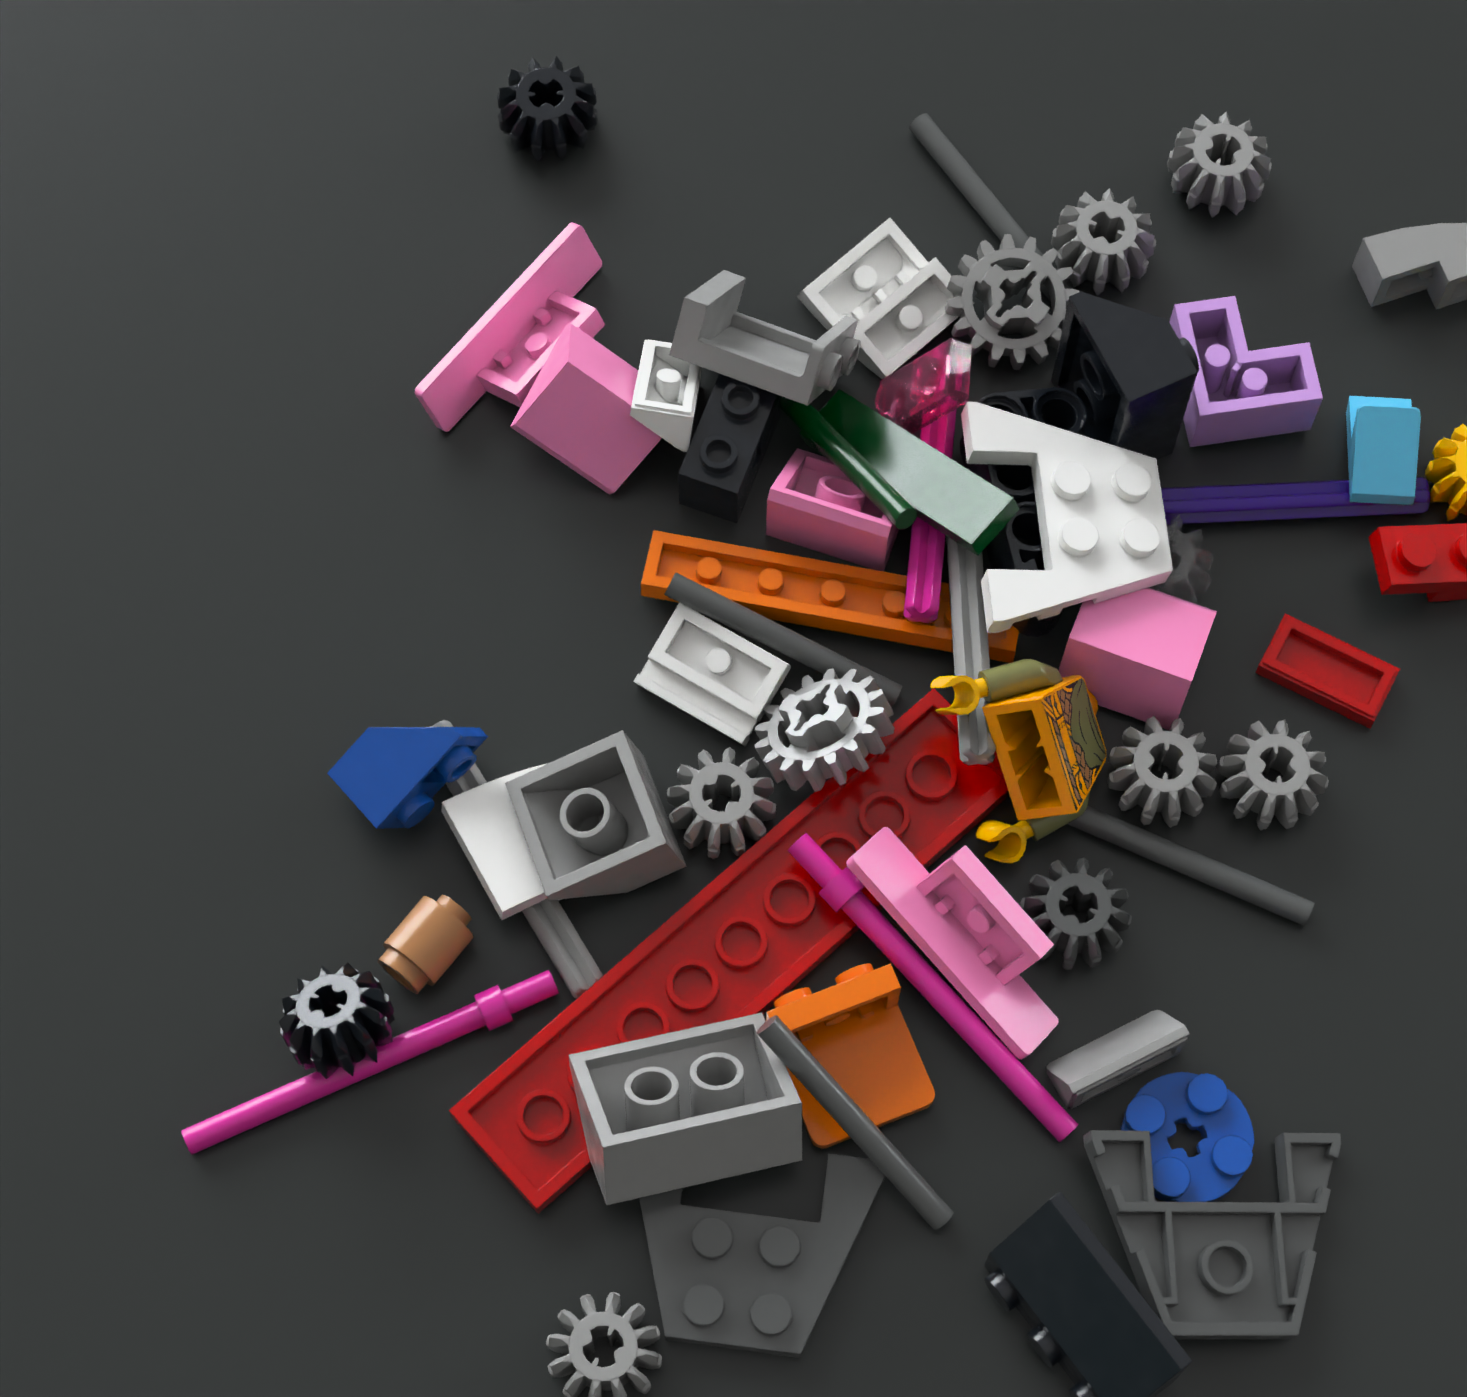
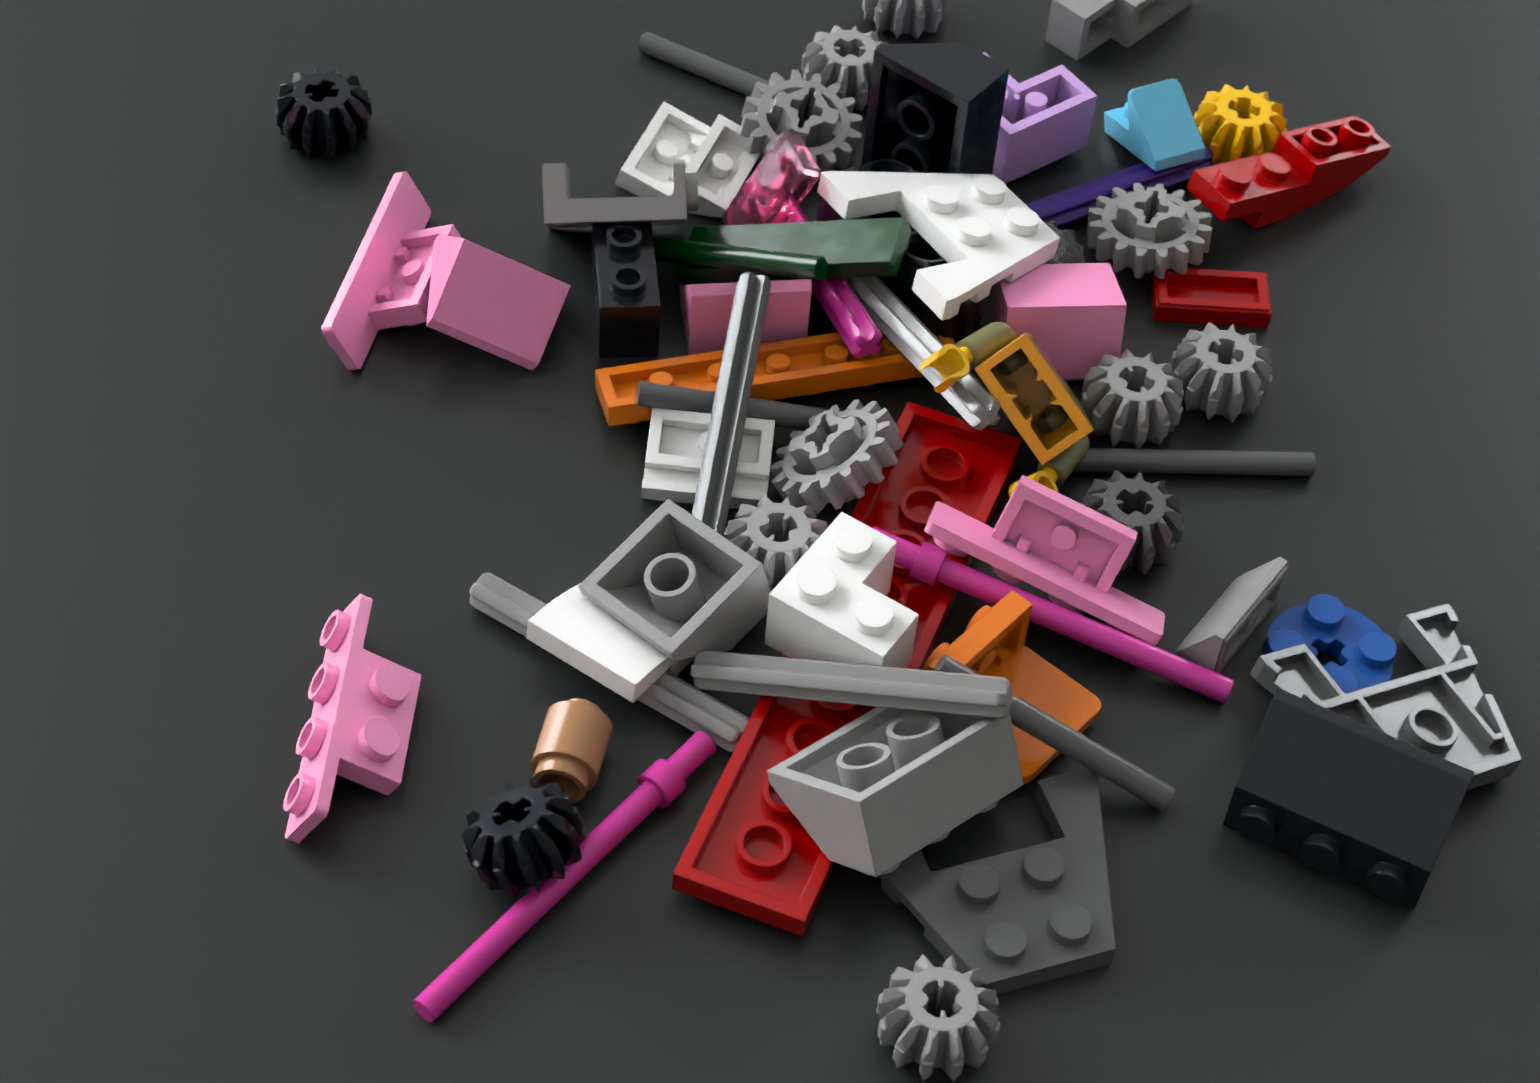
camera: 30 degrees left, 20 degrees down
blue slope [327,727,488,829] -> none
white slope [630,339,703,452] -> none
none -> bright pink bracket [283,593,422,844]
none -> light grey axle [690,650,1013,719]
none -> dark grey axle [692,272,771,537]
none -> white brick [764,512,919,668]
none -> light grey gear [1087,183,1212,279]

